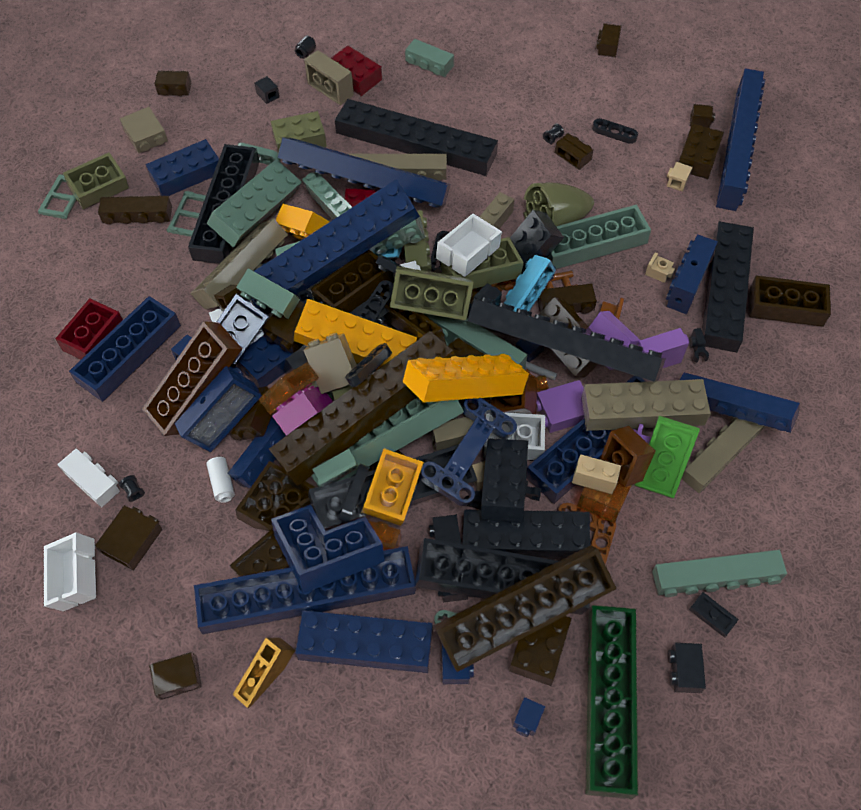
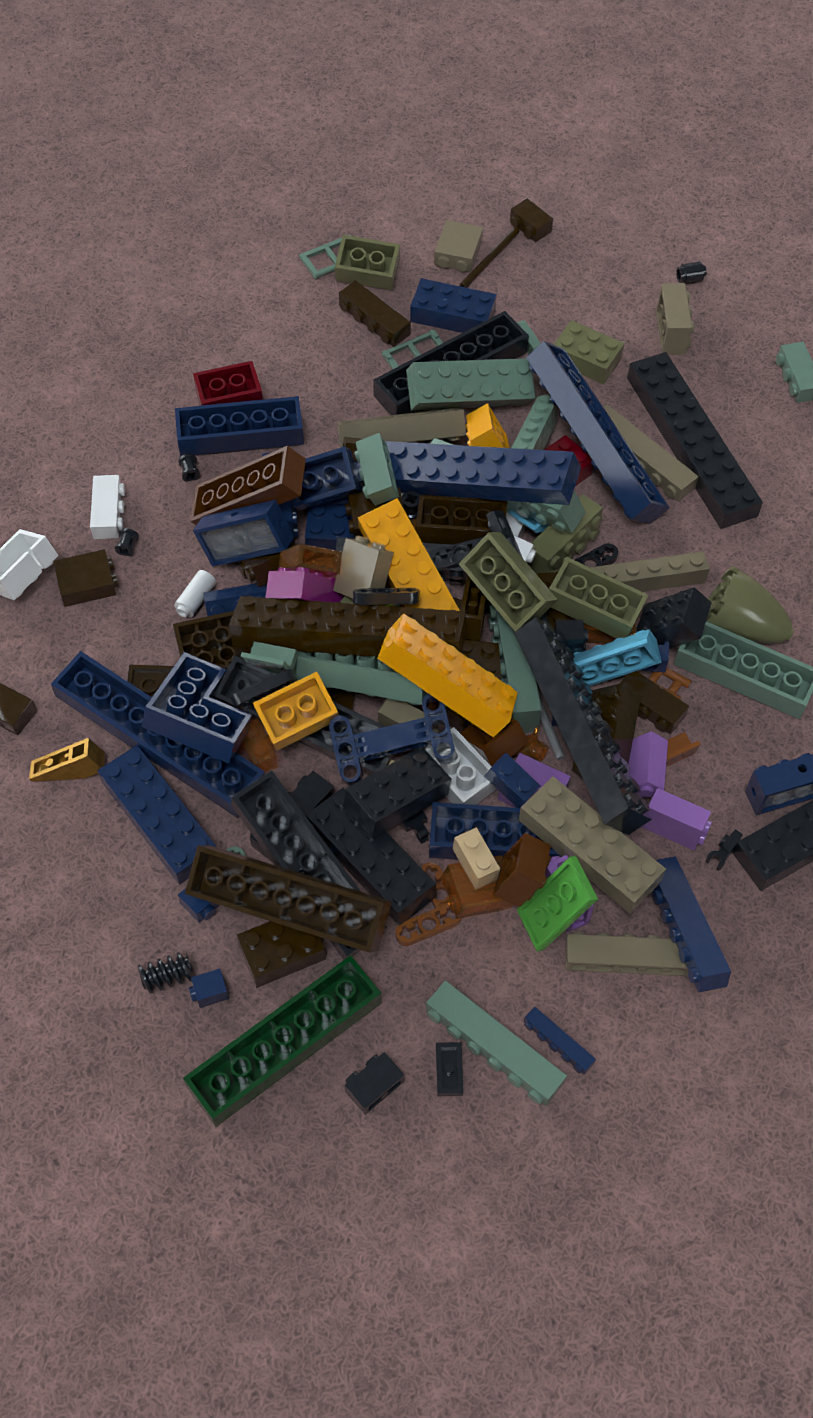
camera: 45 degrees right, 0 degrees up
black brick [254,76,280,104] -> none
dark red brick [331,45,382,96] -> none
white piece [436,214,502,277] -> none
tan brick [645,252,675,283] -> none
none -> black piece [137,951,193,994]
none -> black bush [178,454,200,482]
none -> dark brown piece [460,227,520,288]
none -> dark blue brick [484,753,541,808]
none -> dark blue piece [524,1007,596,1075]

